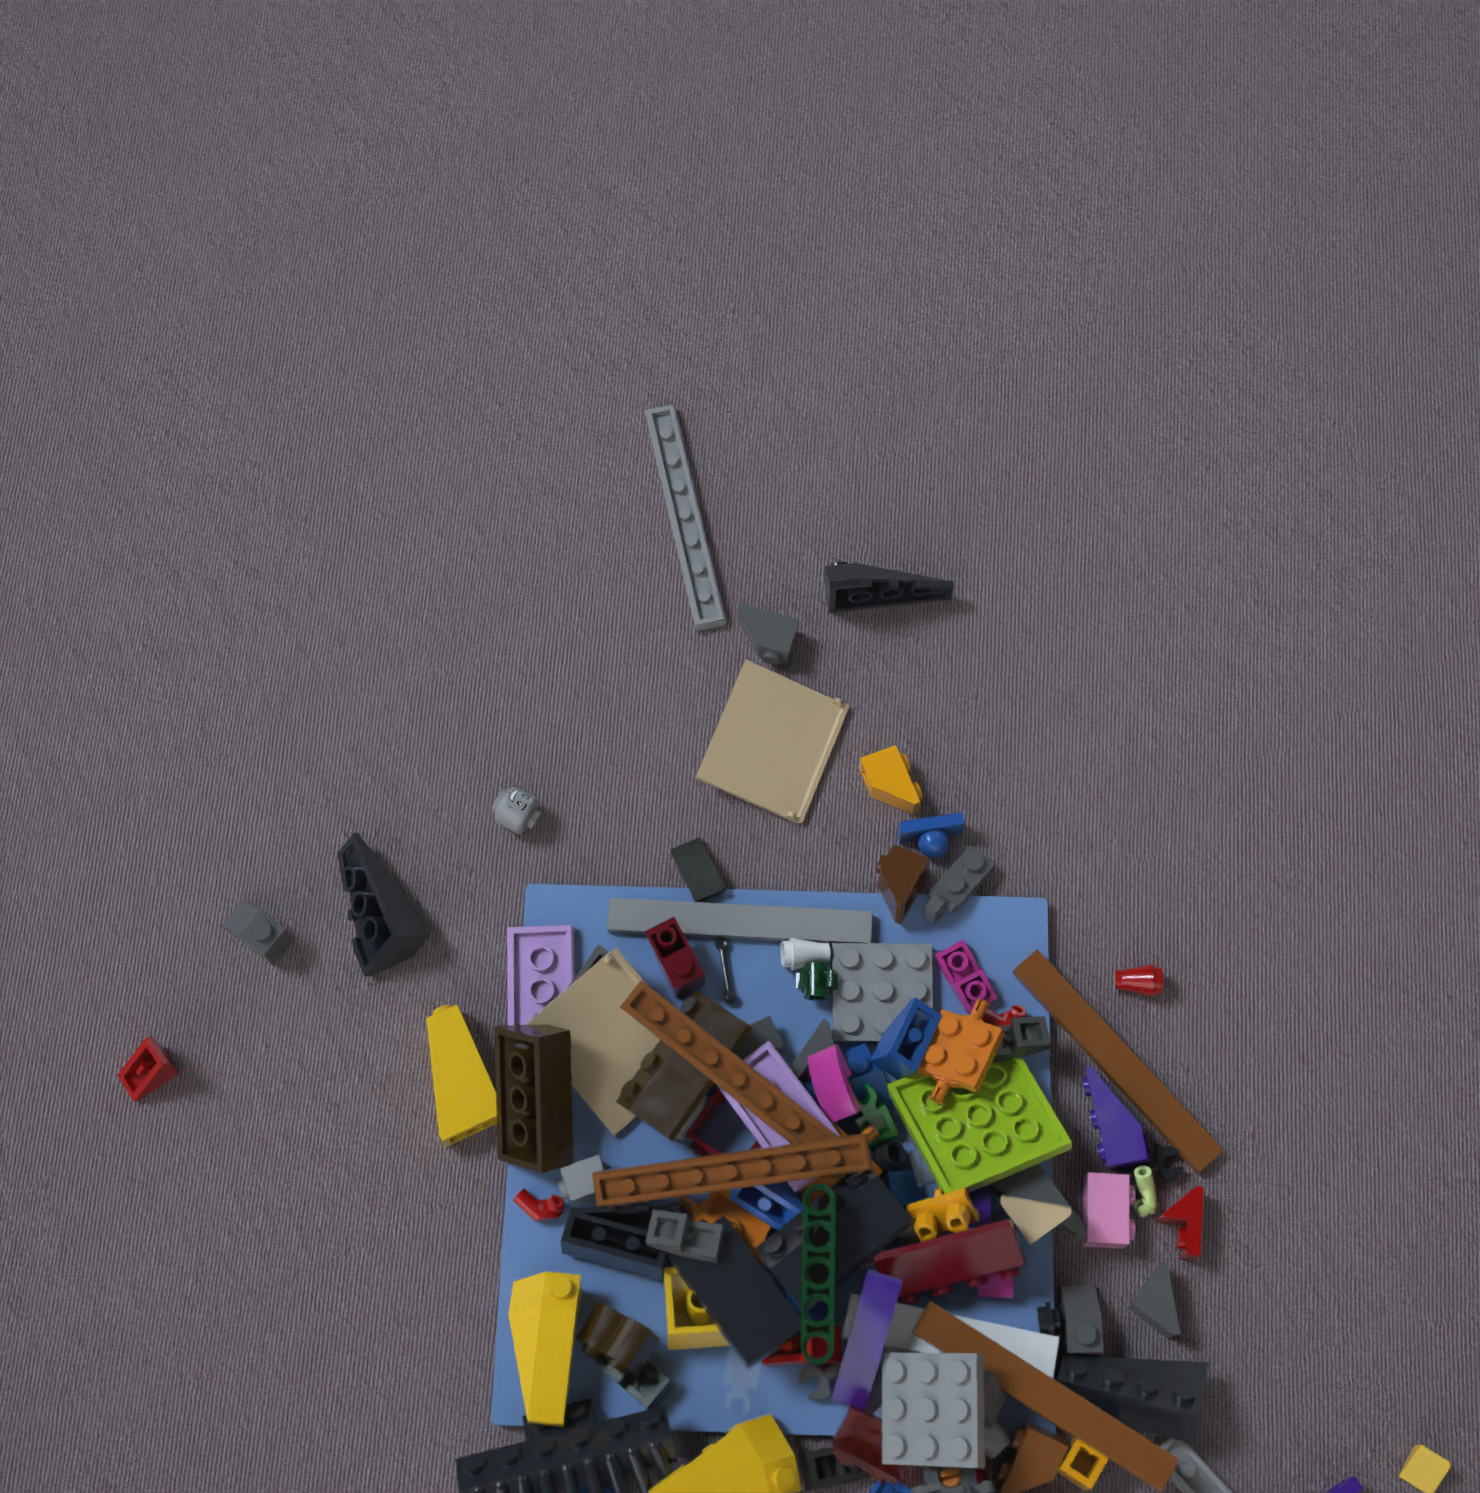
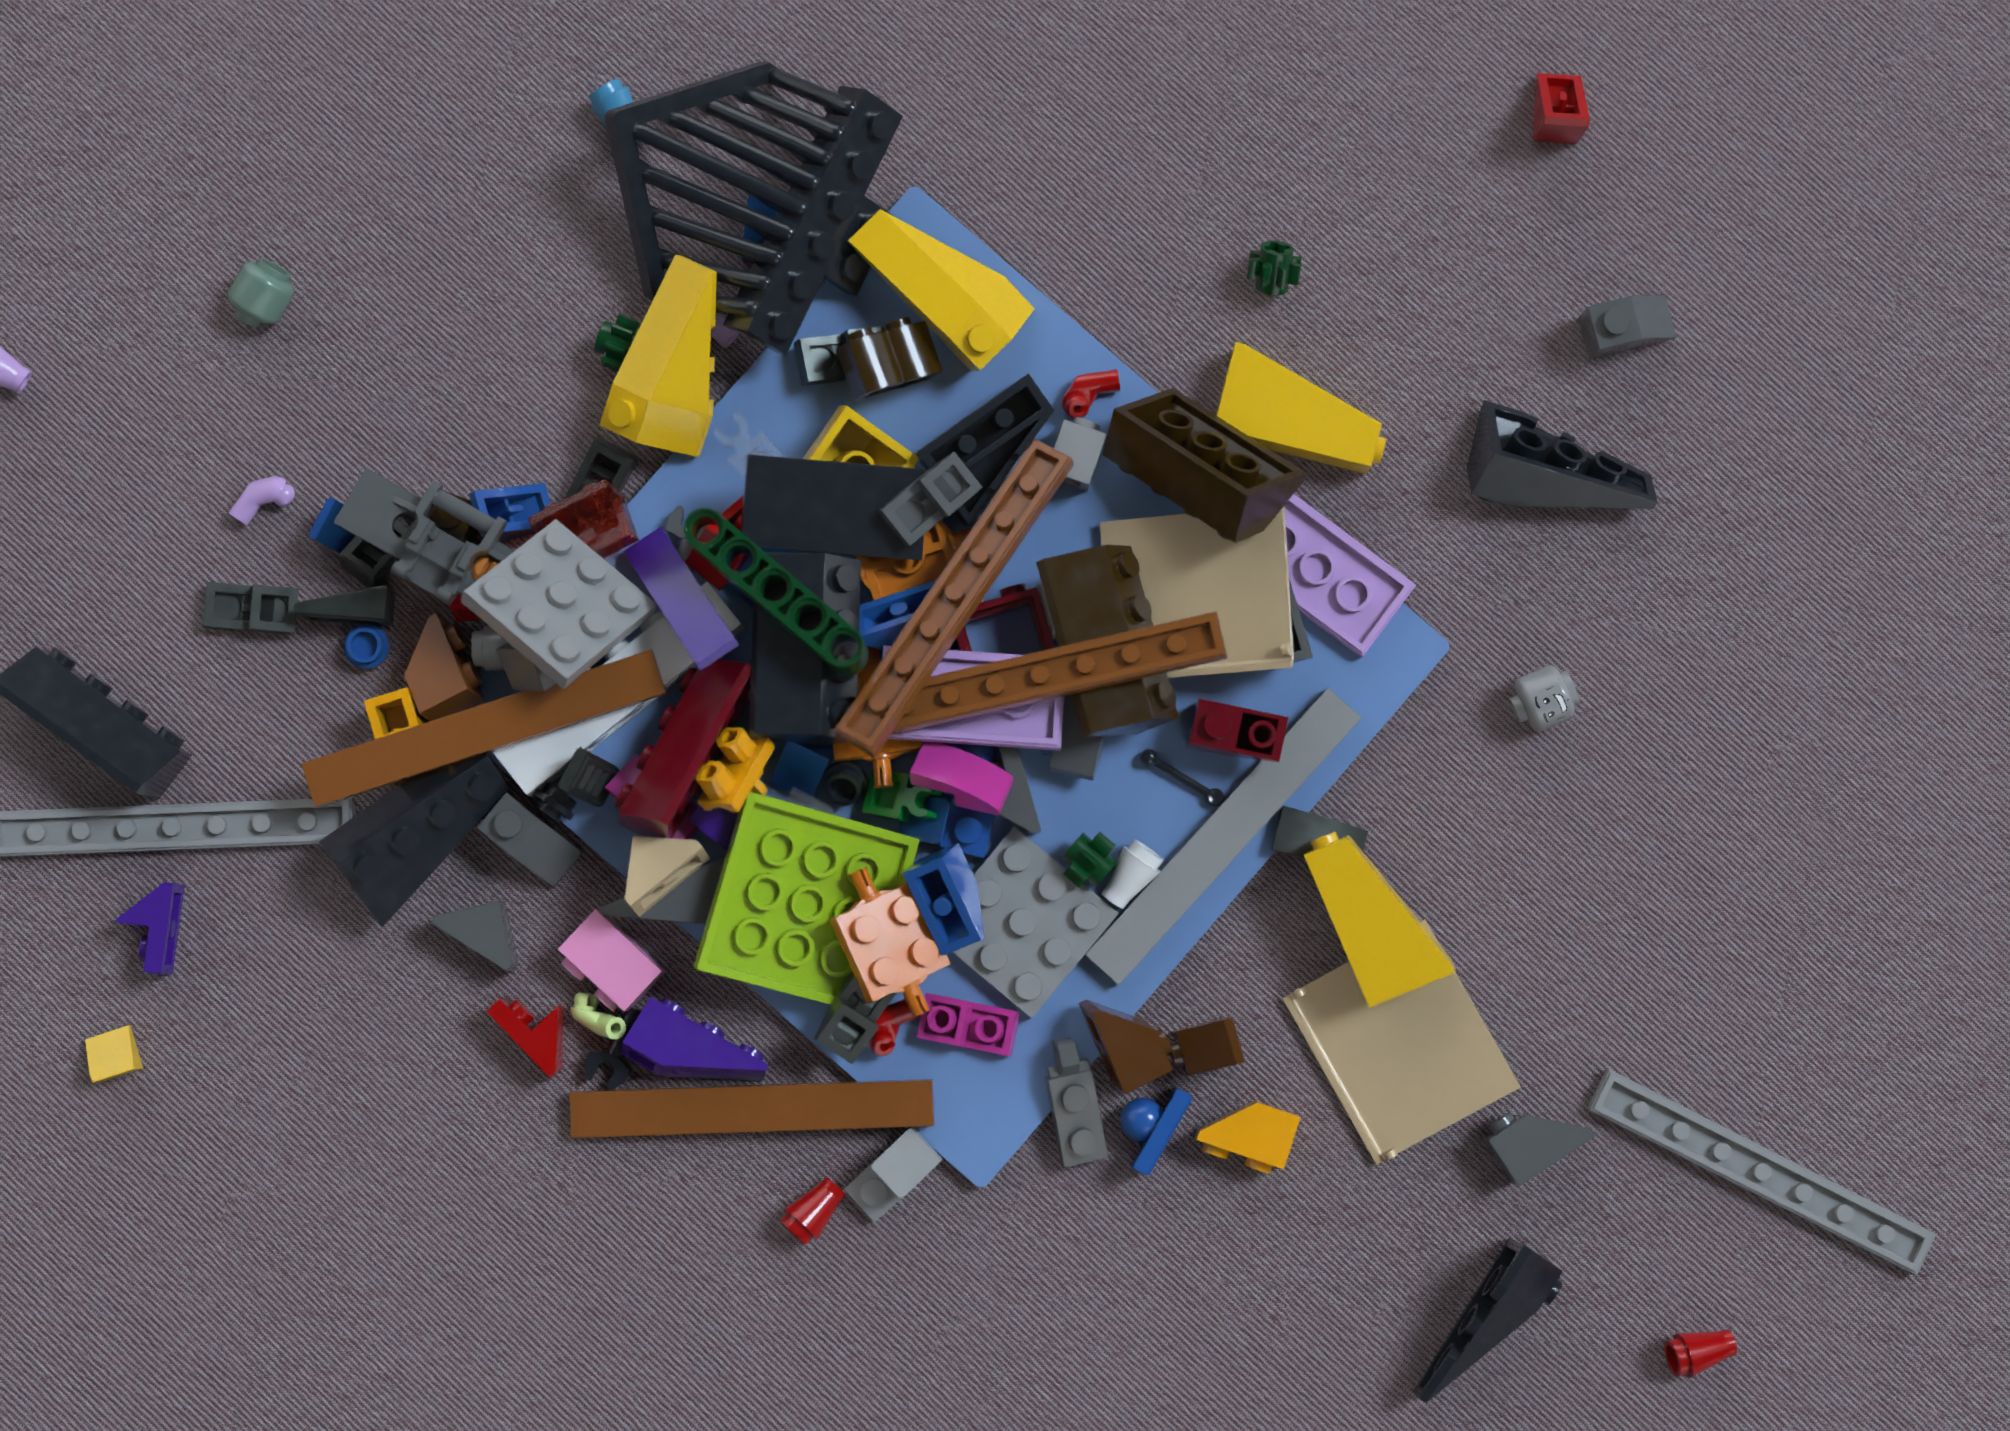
camera: 125 degrees right, 15 degrees up
none -> pearl dark grey slope [558,747,620,807]
none -> light grey slope [844,1127,943,1223]
none -> reddish brown slope [1170,1016,1245,1076]
none -> dark green gear [1247,240,1302,295]
none -> yellow slope [1304,831,1456,1008]
none -> red cone [1664,1329,1737,1378]

